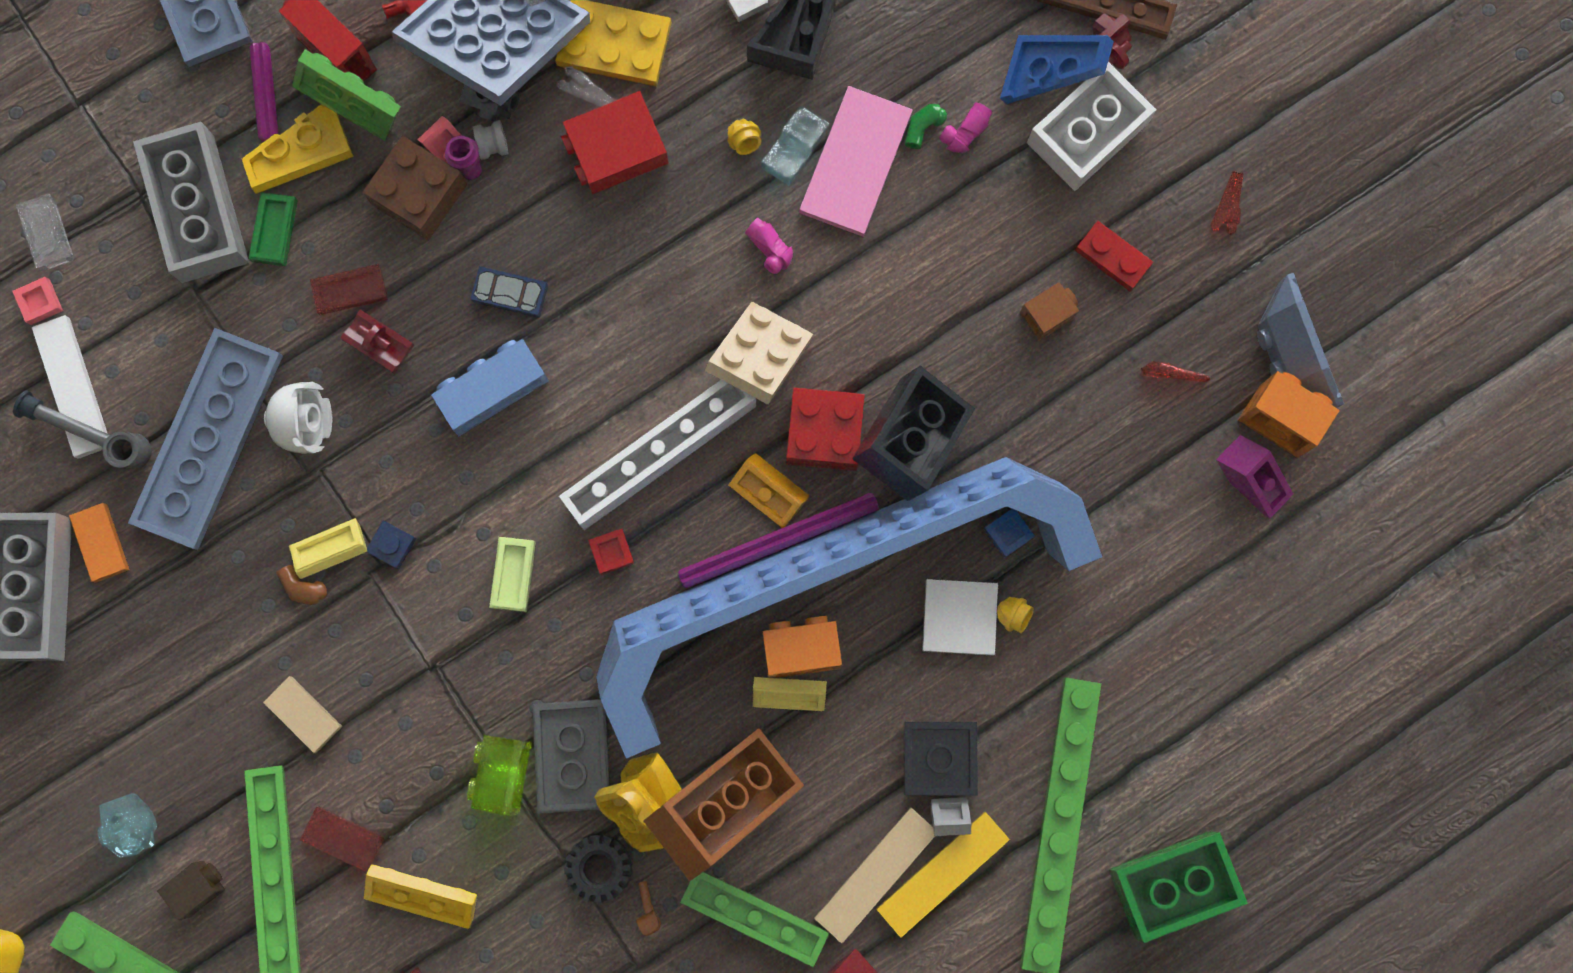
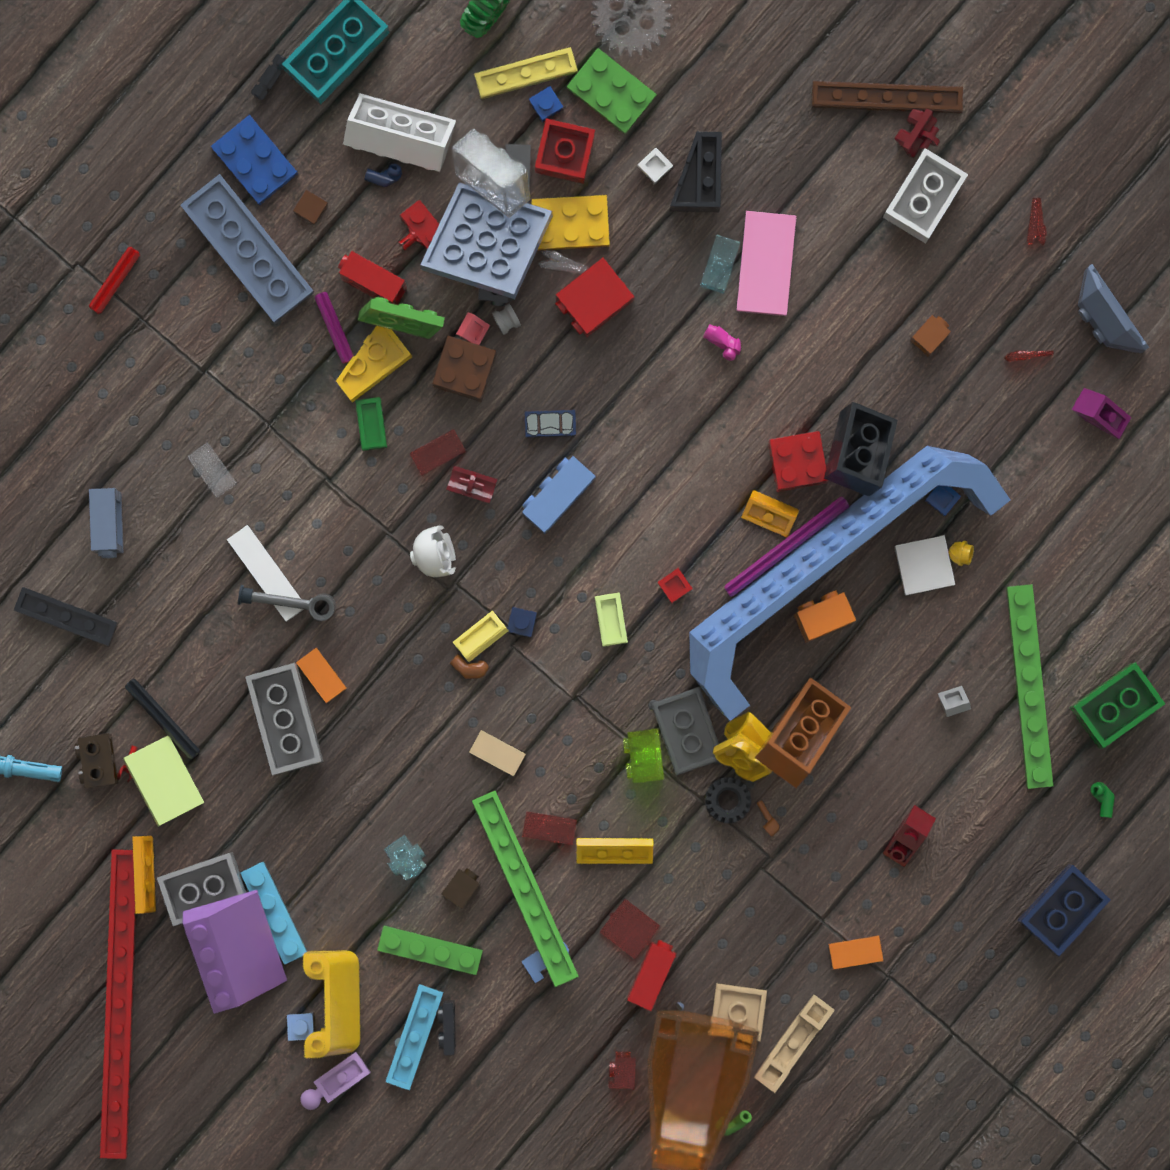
camera: 15 degrees left, 5 degrees up
coral plate [12,277,63,325] -> none
sand blue plate [128,328,283,550] -> none
light grey brick [133,122,249,283] -> none
magenta cone [445,136,482,180] -> none
white brick [559,380,756,530] -> none
bright green plate [680,872,829,967] -> none
tan plate [705,302,813,405] -> none
yellow plate [728,118,761,155] -> none
light yellow tile [753,677,827,711] -> none
tan tile [814,807,935,943] -> none
yellow tile [876,812,1010,938] -> none
green arm [904,104,947,149] -> none
black plate [904,722,978,796] -> none
dark pink arm [939,102,992,153] -> none
blue wing [1000,35,1114,104] -> none
red plate [1075,221,1153,292] -> none
orange brick [1238,371,1340,458] -> none

